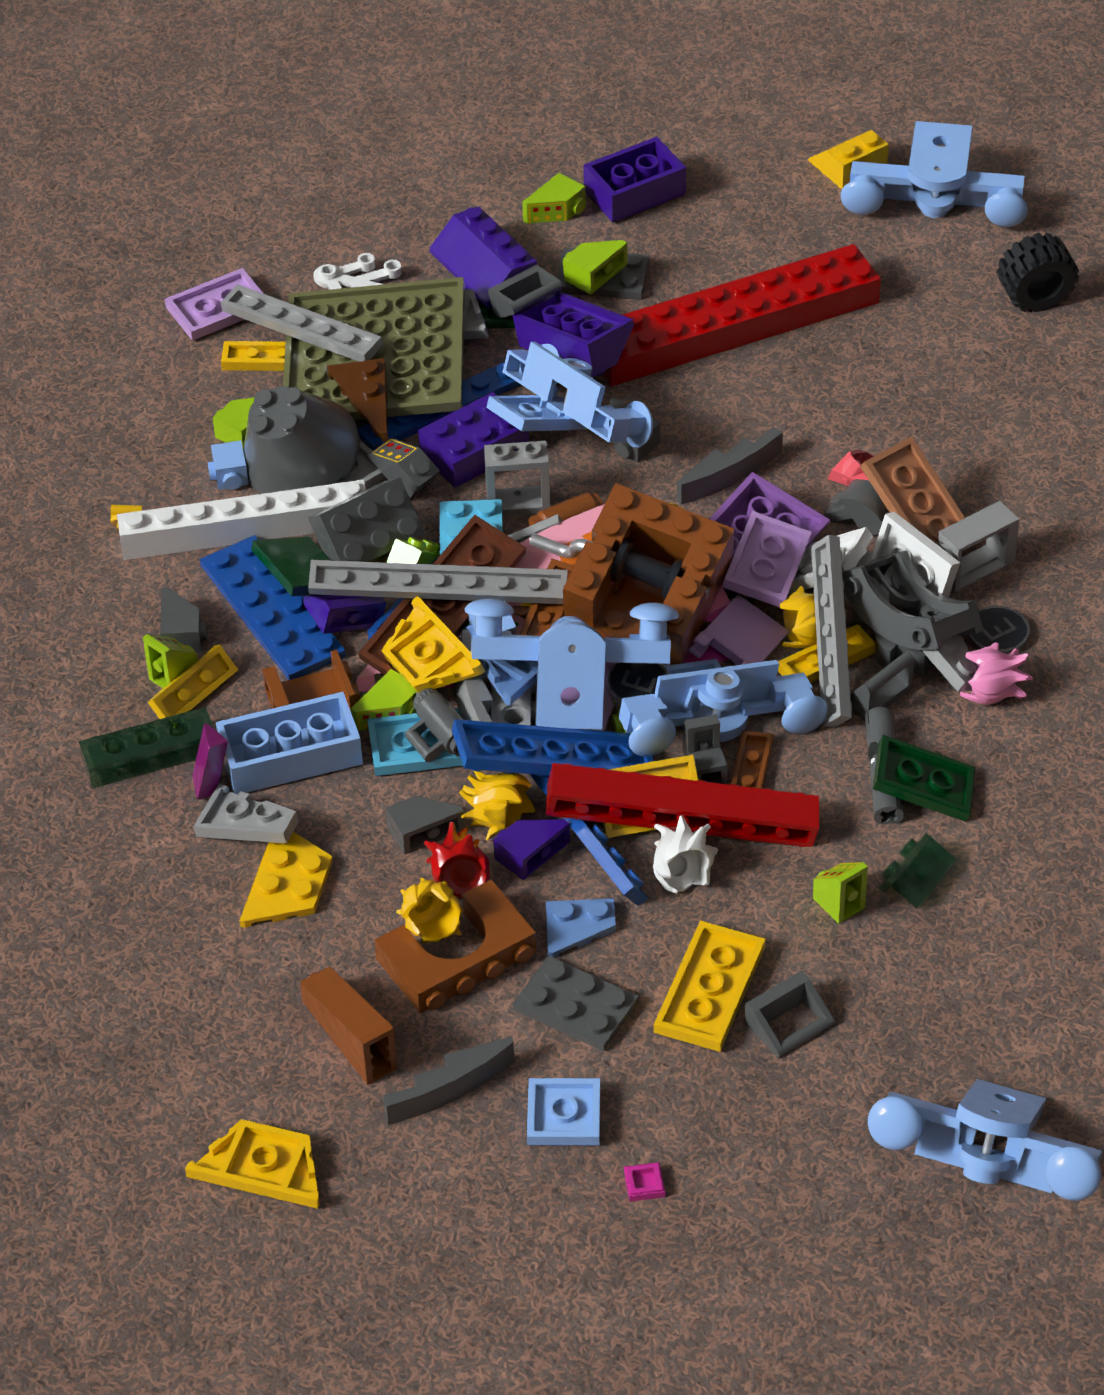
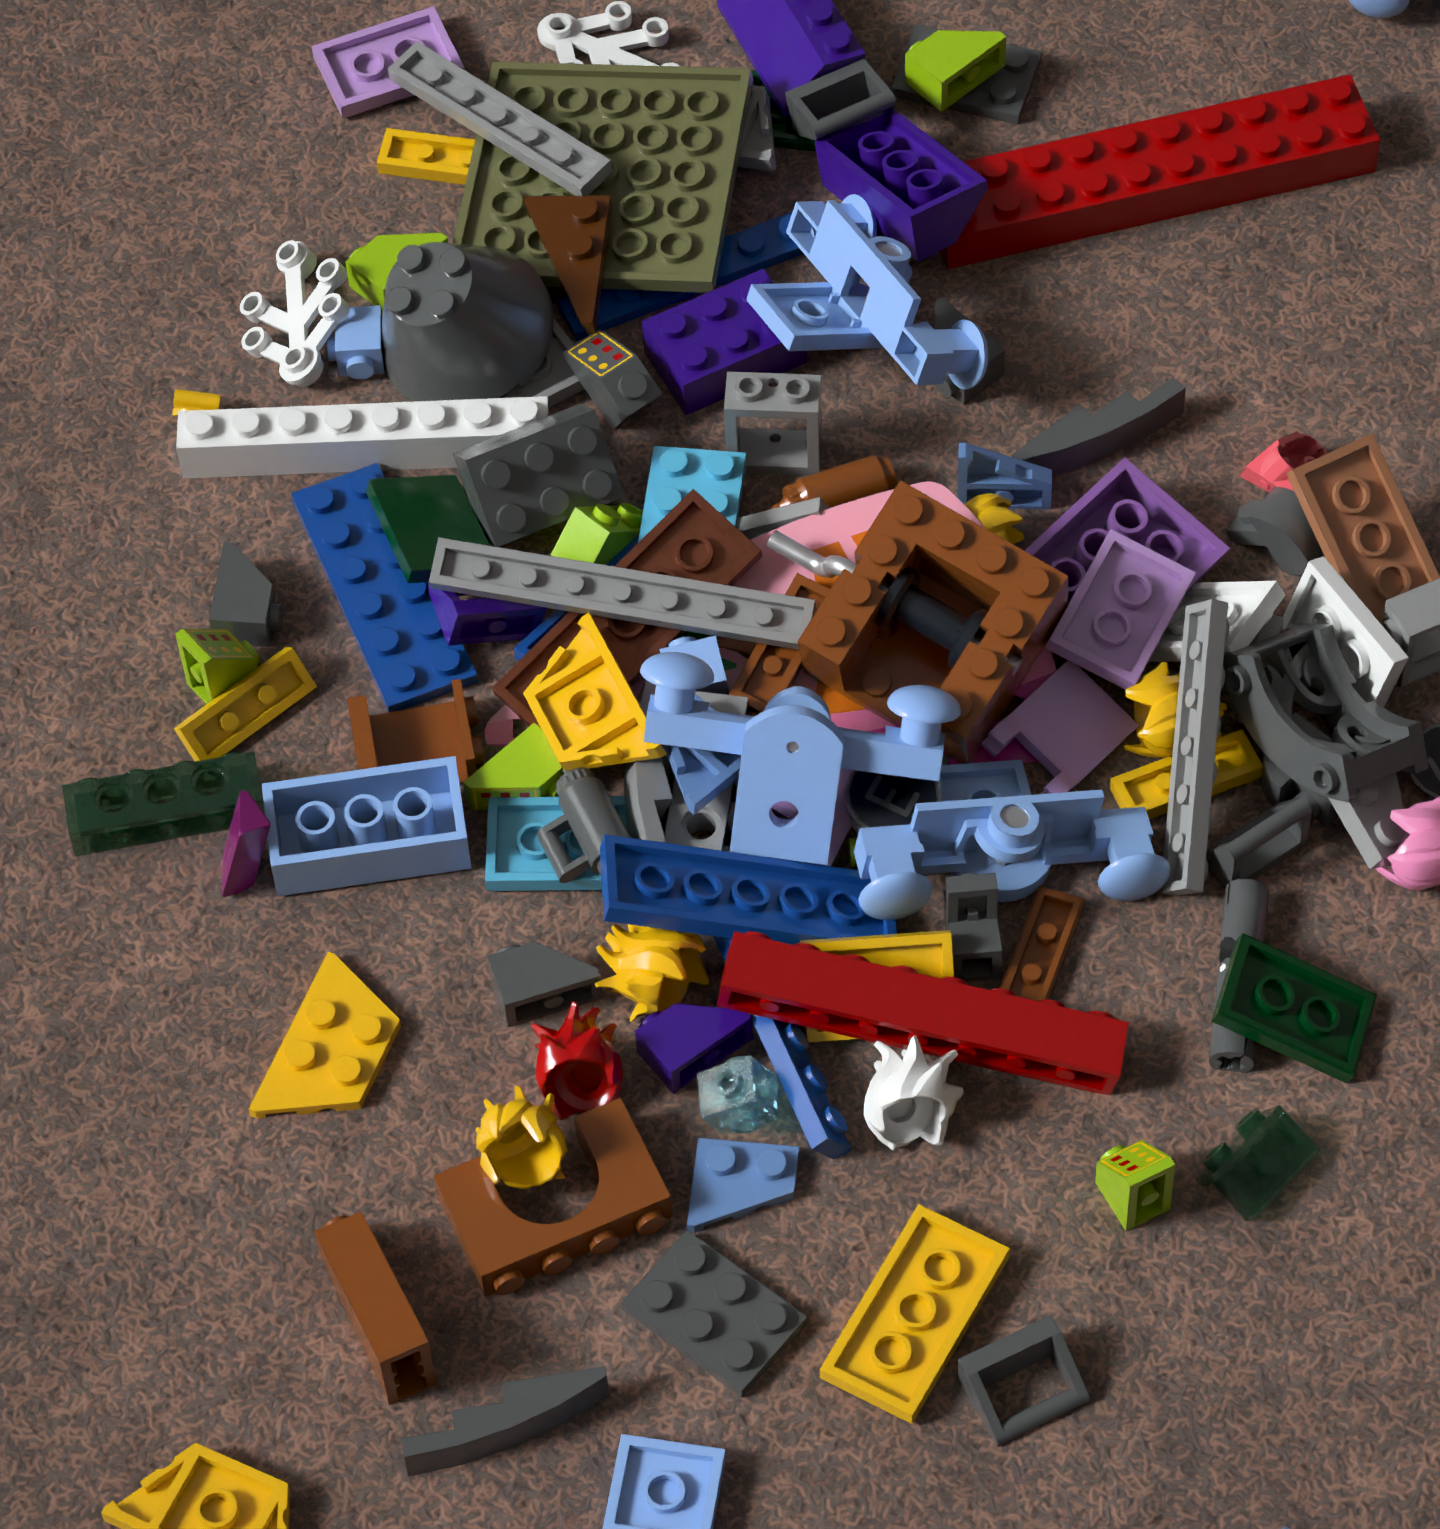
camera: 10 degrees right, 10 degrees up
light grey wing [193,783,299,844] -> none
none -> white plant [240,240,350,387]
none -> clear light blue brick [697,1055,781,1135]
none -> medium blue wing [958,443,1052,509]

